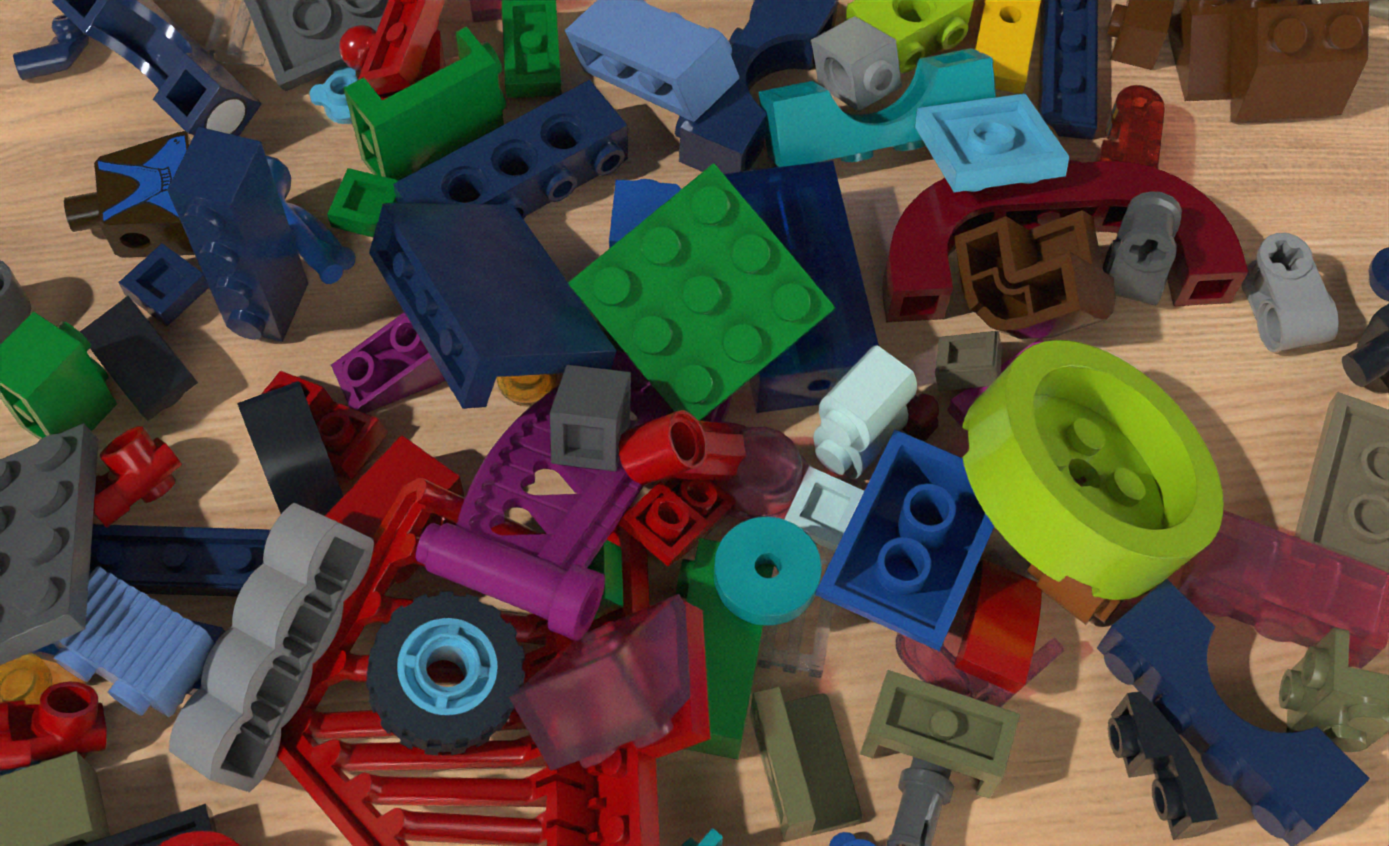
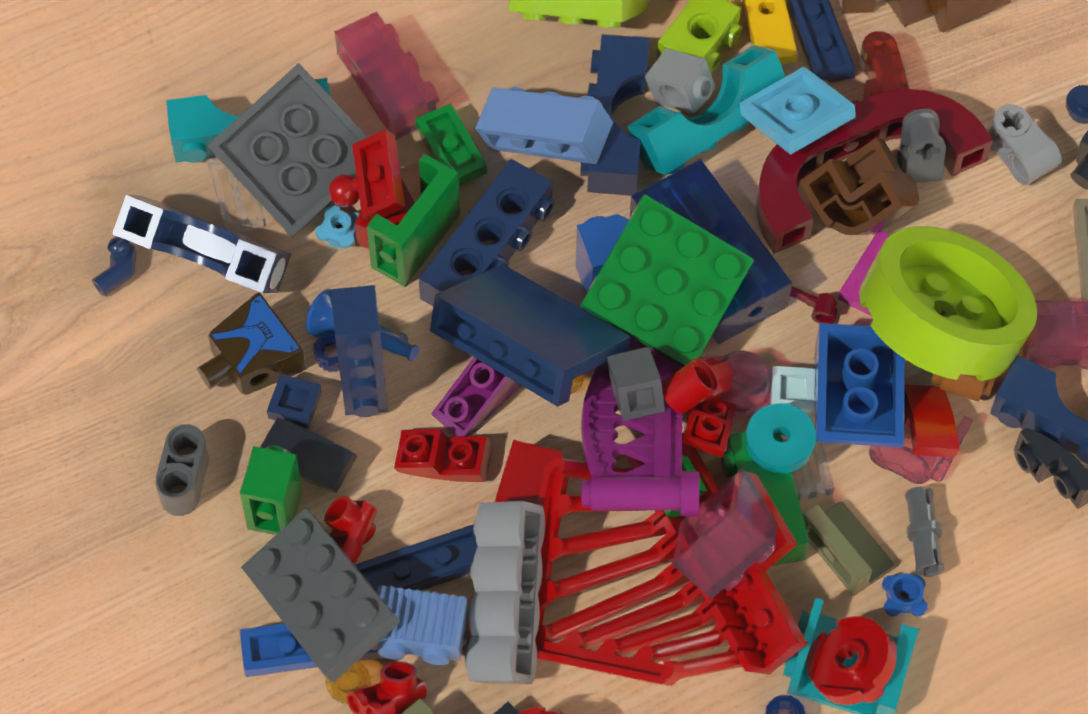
camera: 20 degrees left, 0 degrees up
black slope [237,381,344,516] -> none
green plate [327,168,400,237] -> none
black wheel [367,591,525,756] -> none
light aqua brick [813,345,917,479] -> none
olive panel [860,670,1020,799] -> none
dark tan tile [935,331,1002,391] -> none

